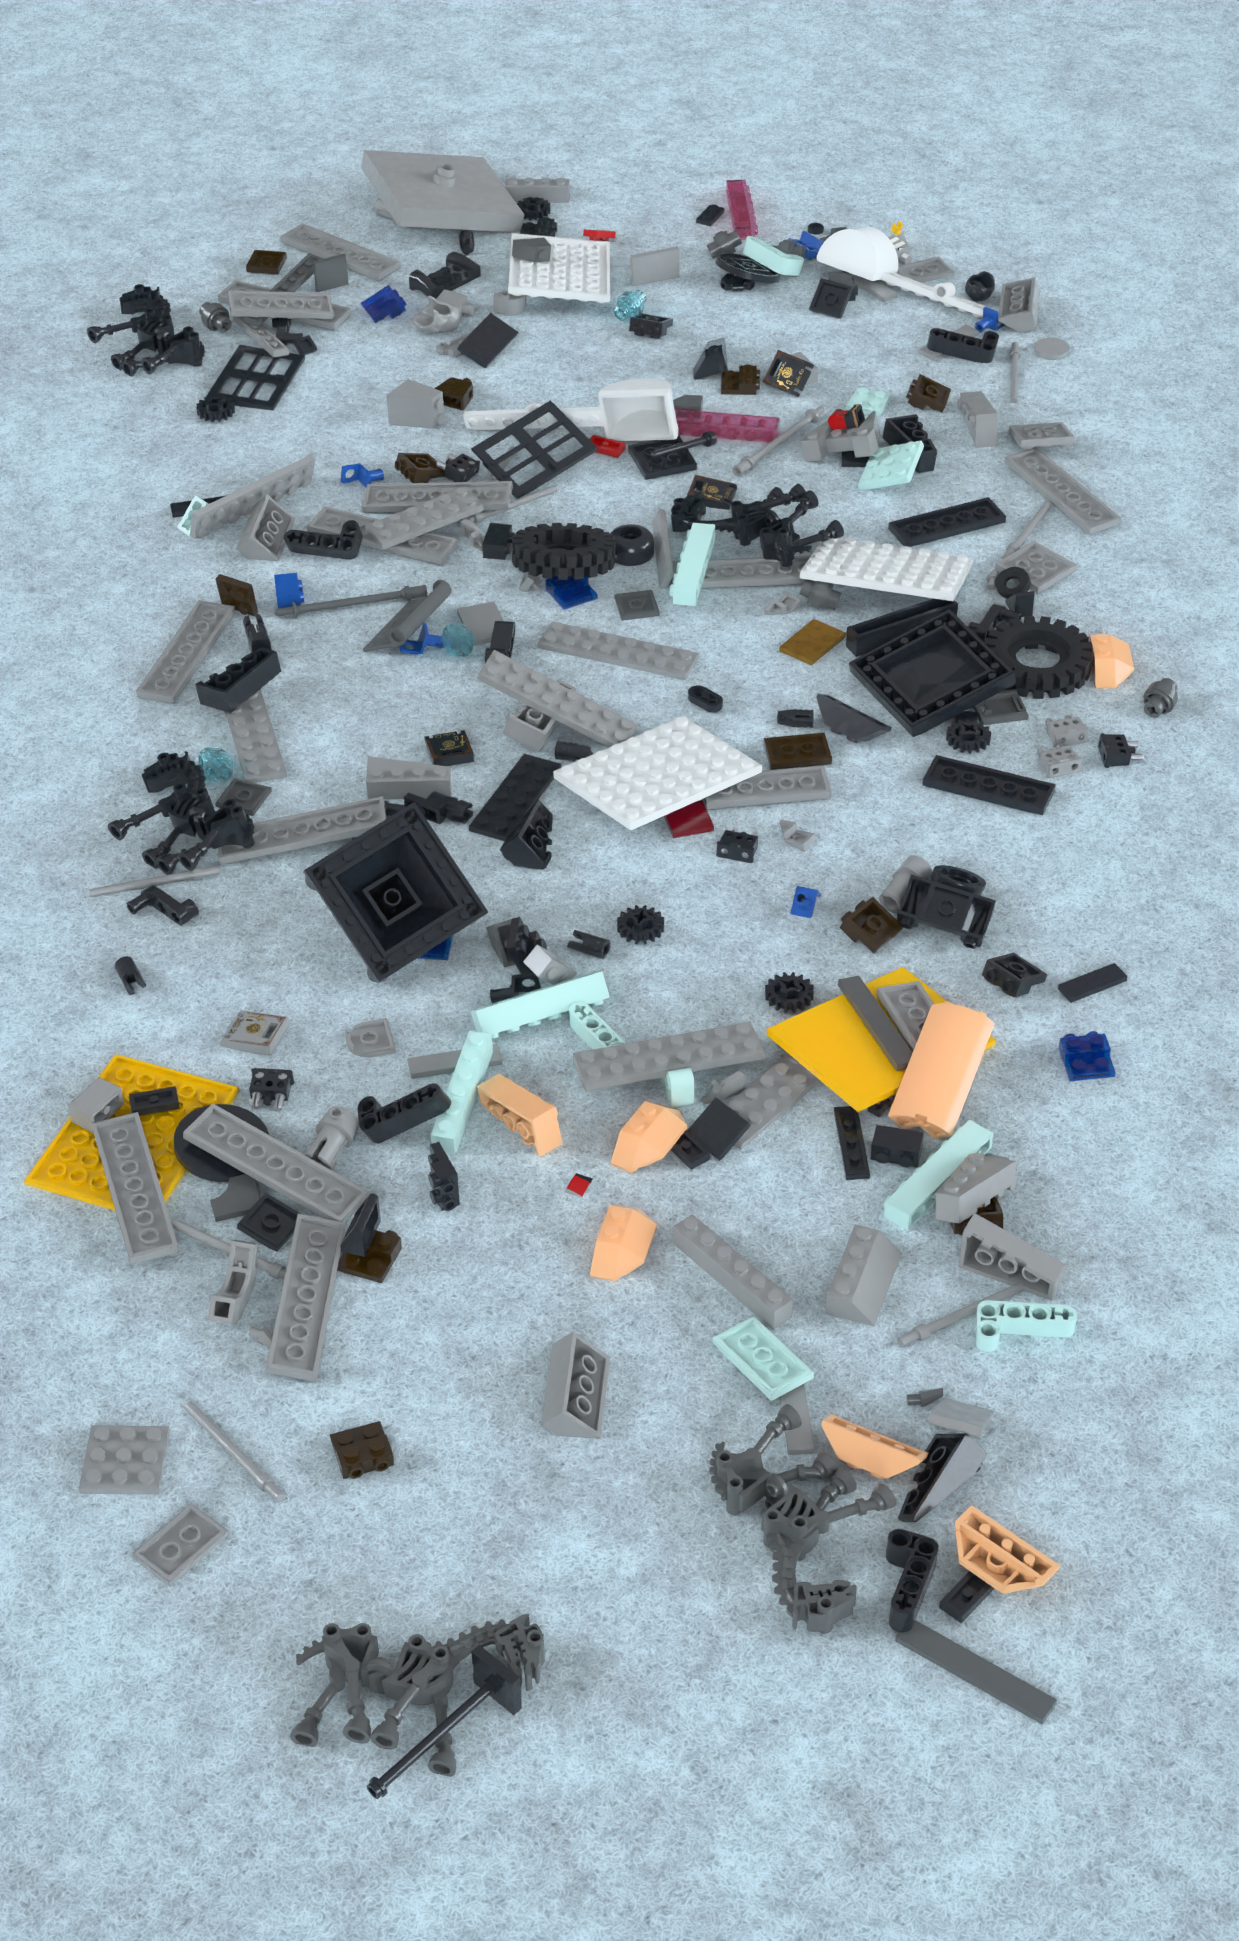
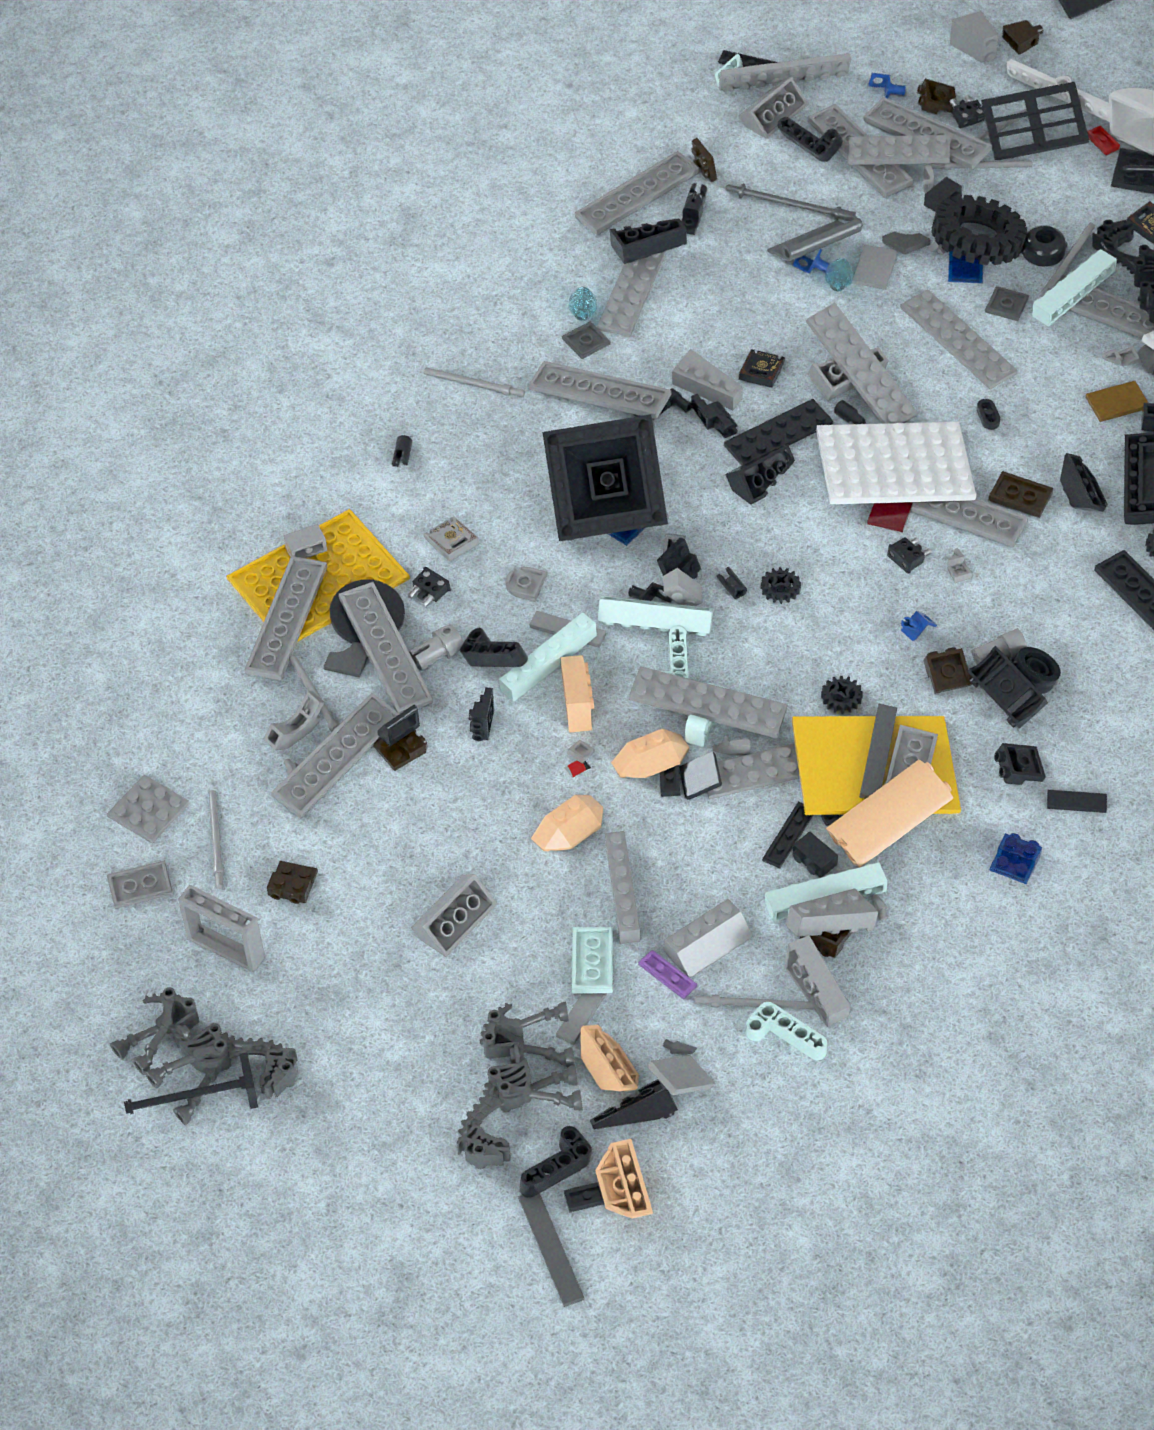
camera: 35 degrees right, 10 degrees up
black animal [108,751,255,875] -> none
black beam [126,885,199,926] -> none
black plate [129,1086,180,1116] -> none
black tile [237,1192,301,1252] -> none
blue brick [274,572,304,608] -> none
black beam [485,621,516,663] -> none
black hinge [777,709,814,728] -> none
none -> light grey window [178,884,265,972]
none -> light grey tile [567,740,595,763]
none -> medium lavender tile [638,950,697,999]
none -> dark grey tile [882,231,931,255]

